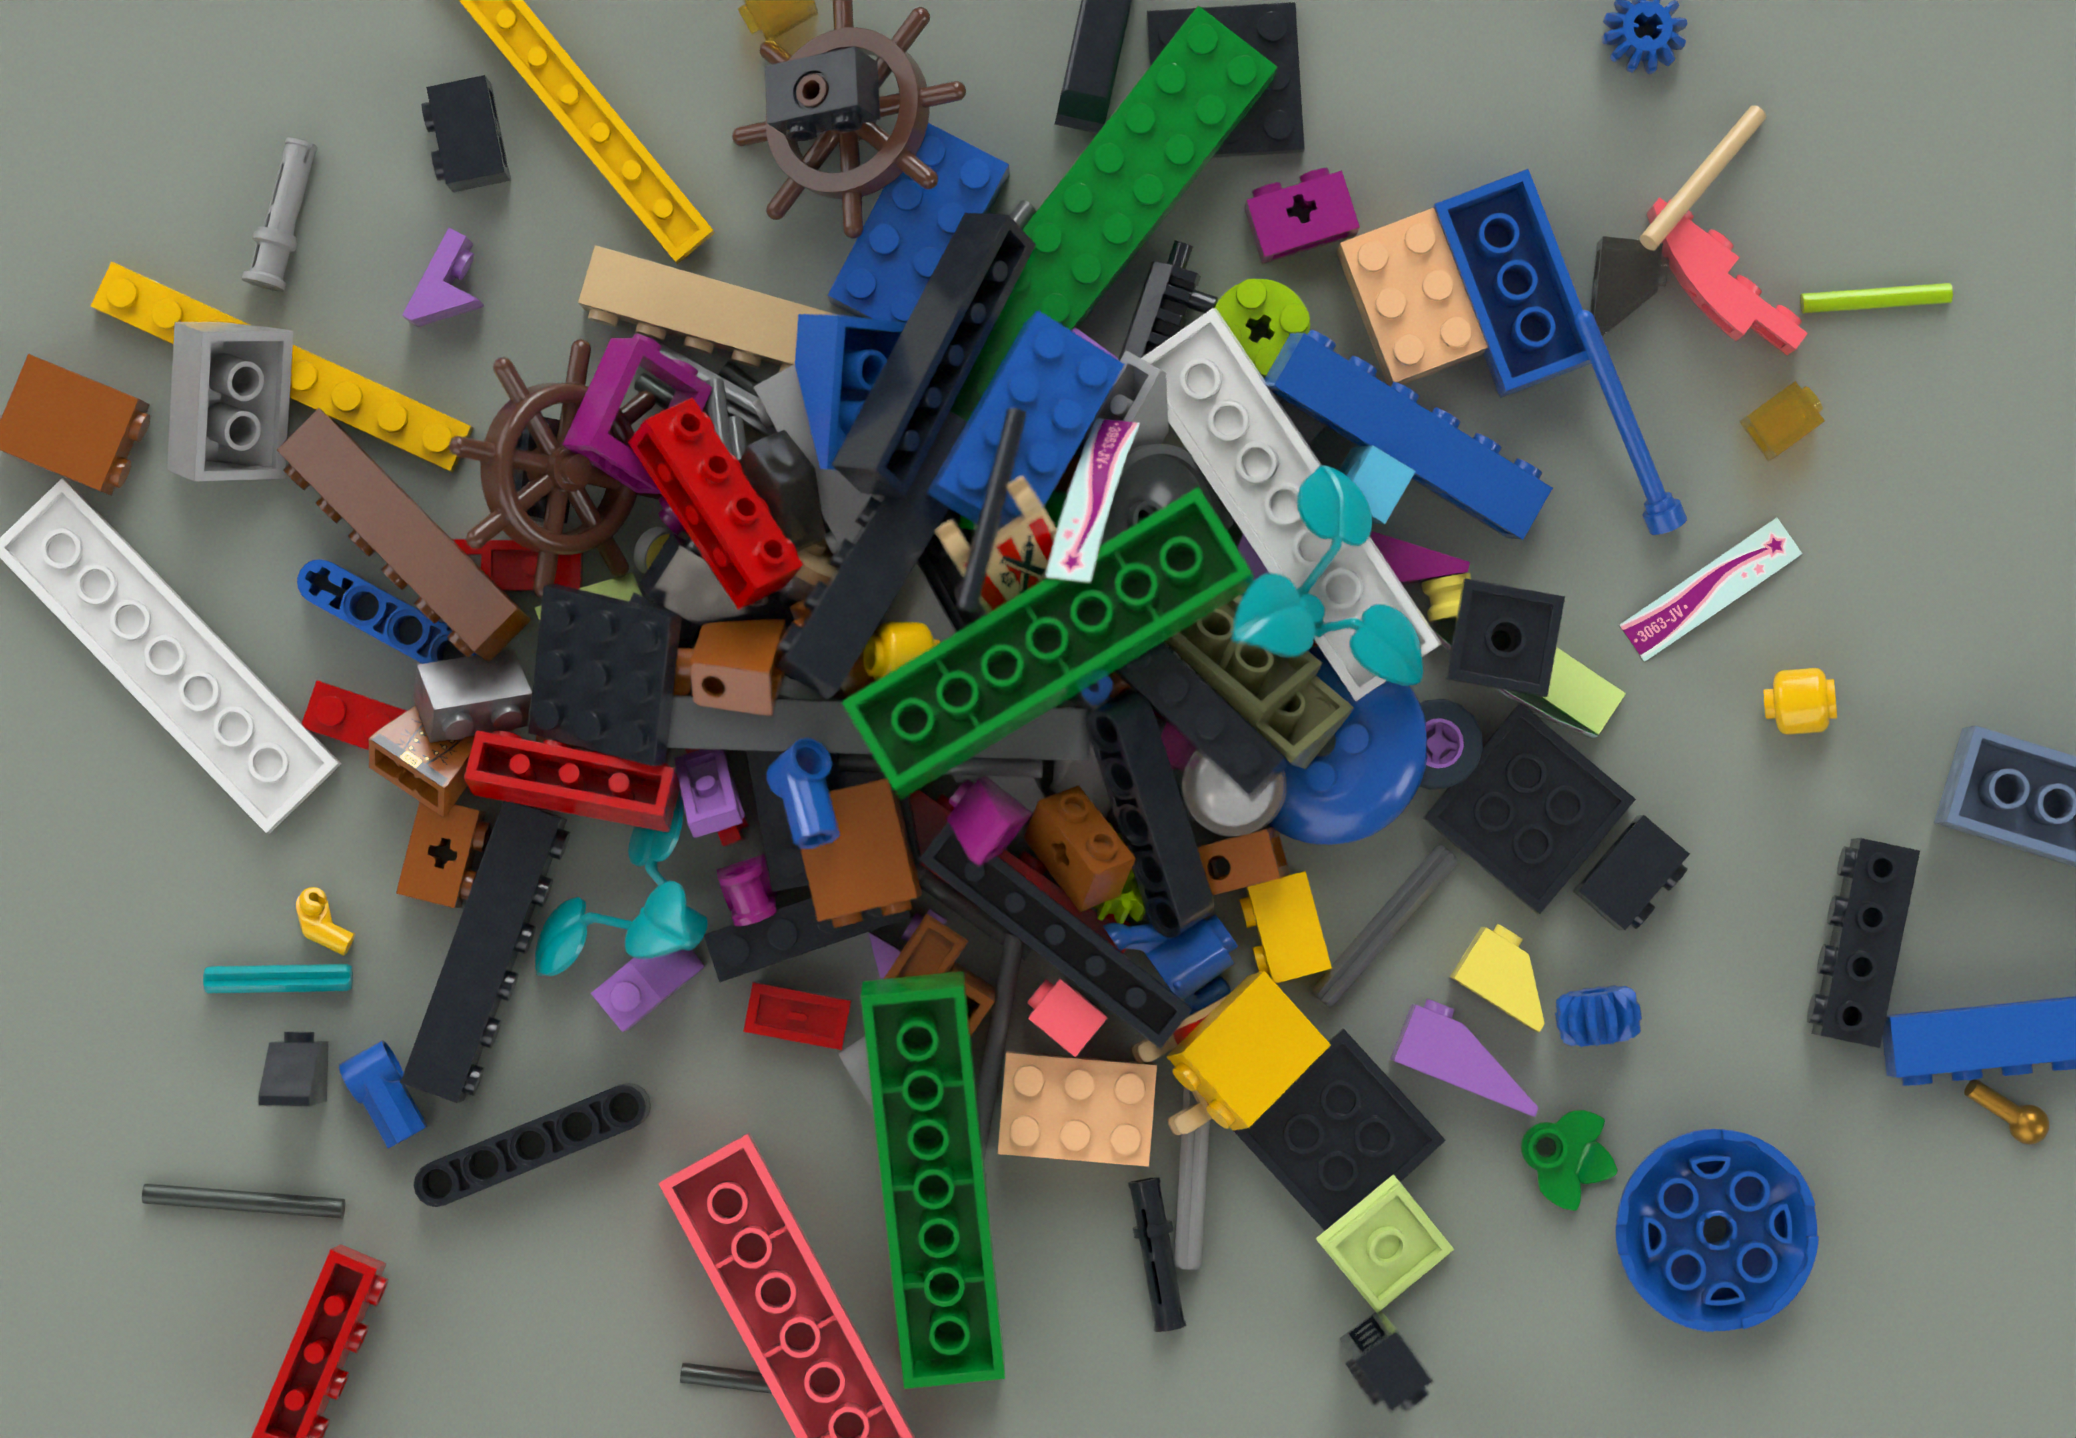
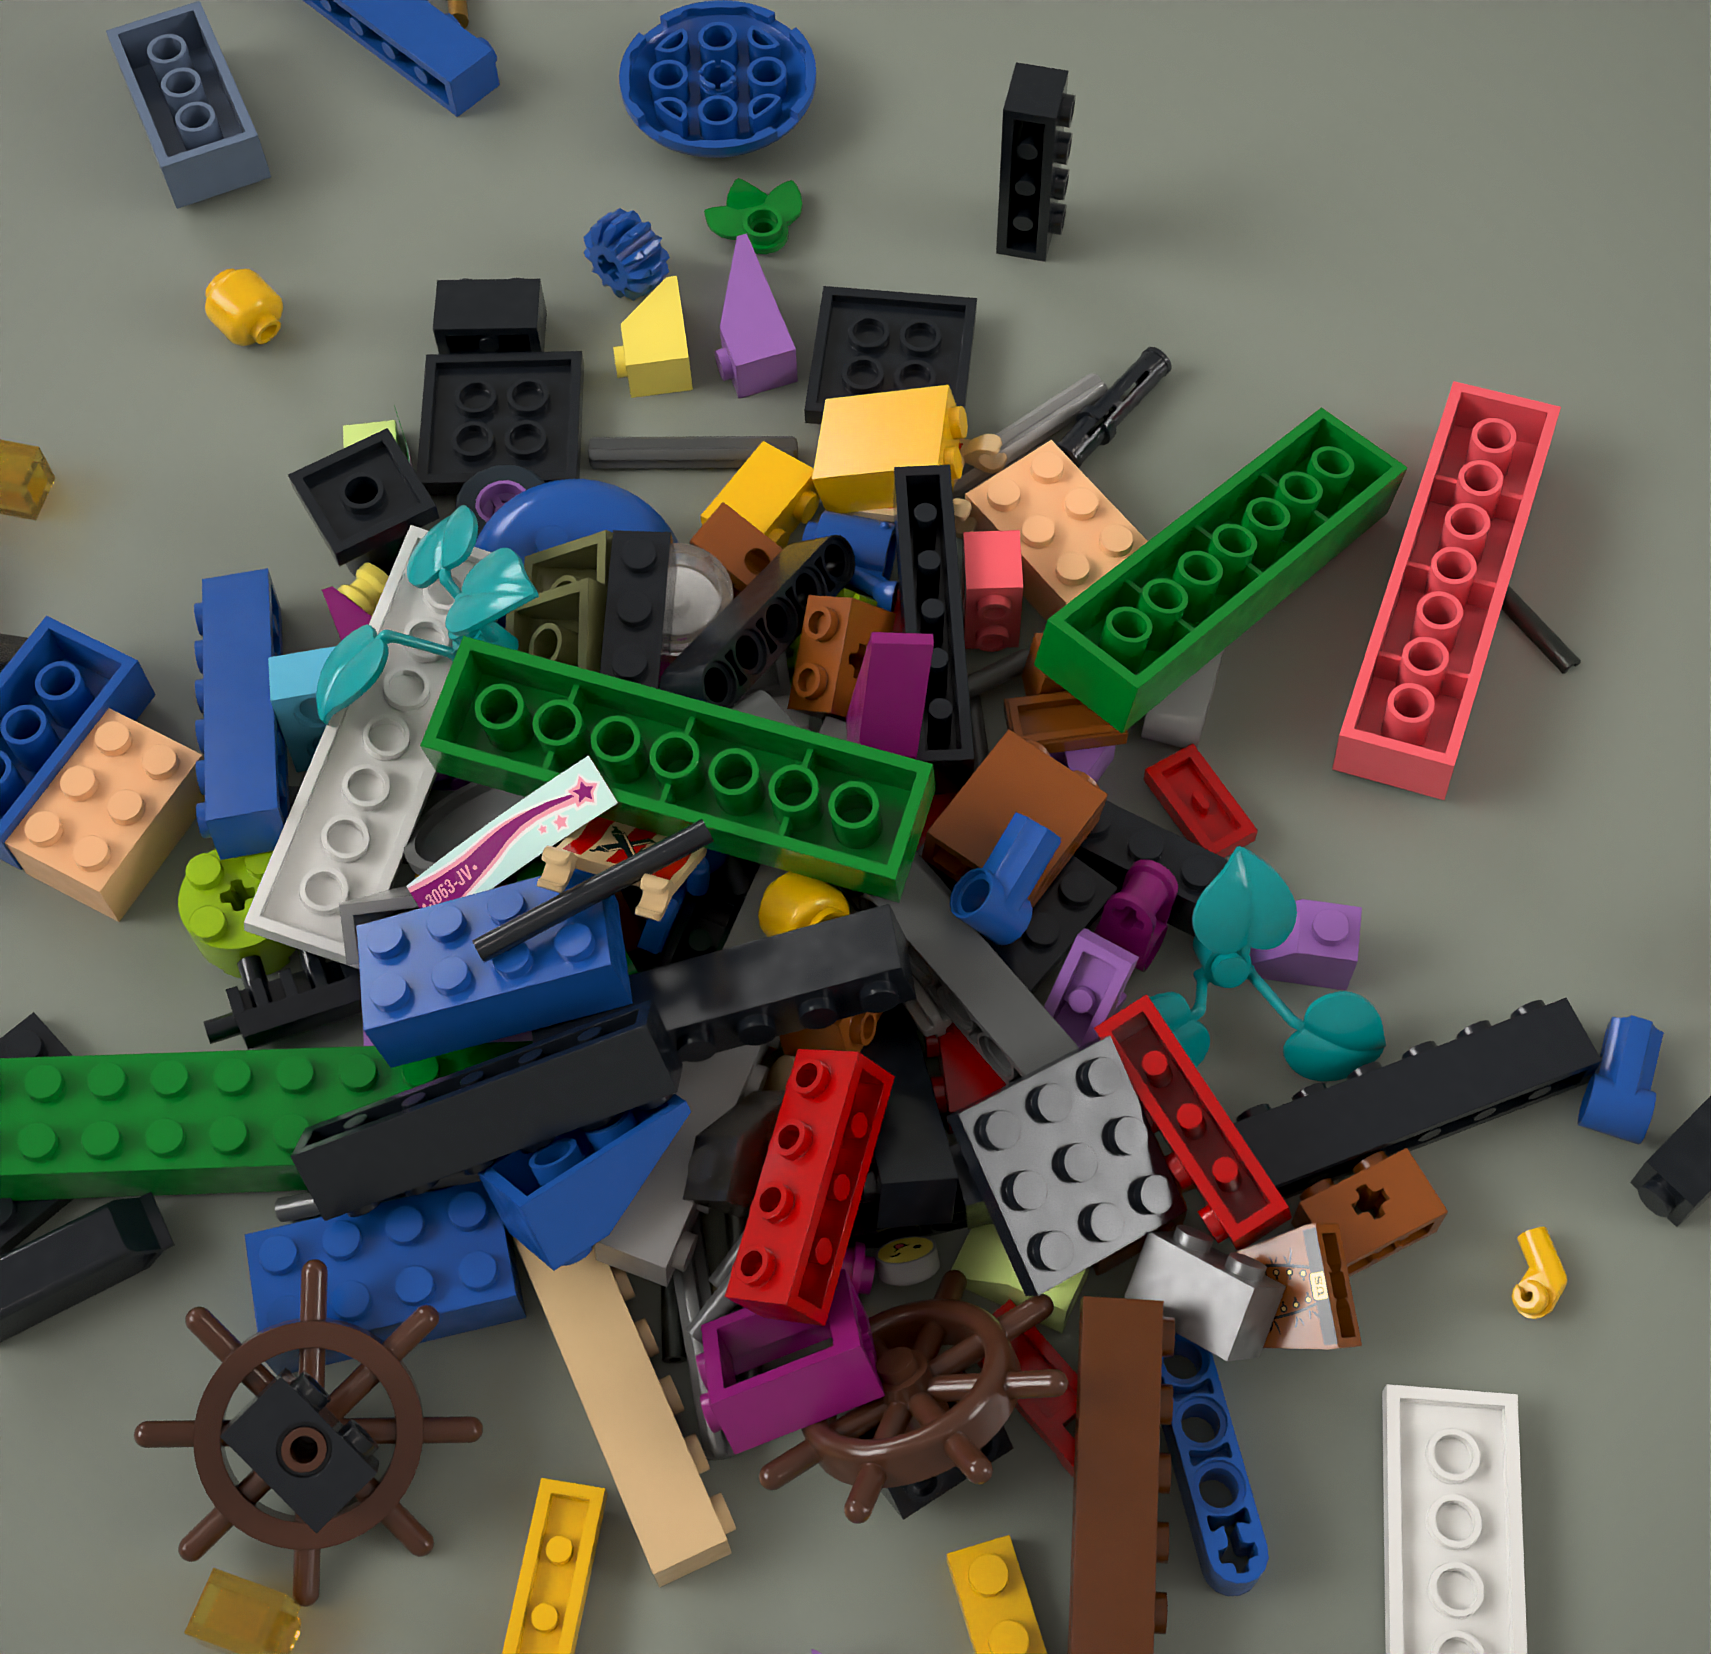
camera: 135 degrees left, 25 degrees down
teal axle [203,964,353,994] -> none
red plate [301,680,407,750] -> none
black beam [413,1083,651,1207] -> none
dark orange torso [675,619,786,715] -> none
magenta brick [1244,167,1360,264] -> none
yellowish green plate [1316,1175,1454,1313] -> none
blue piece [1574,310,1687,535] -> none
sticker [1619,517,1802,662] -> none
black brick [1807,838,1920,1048] -> none

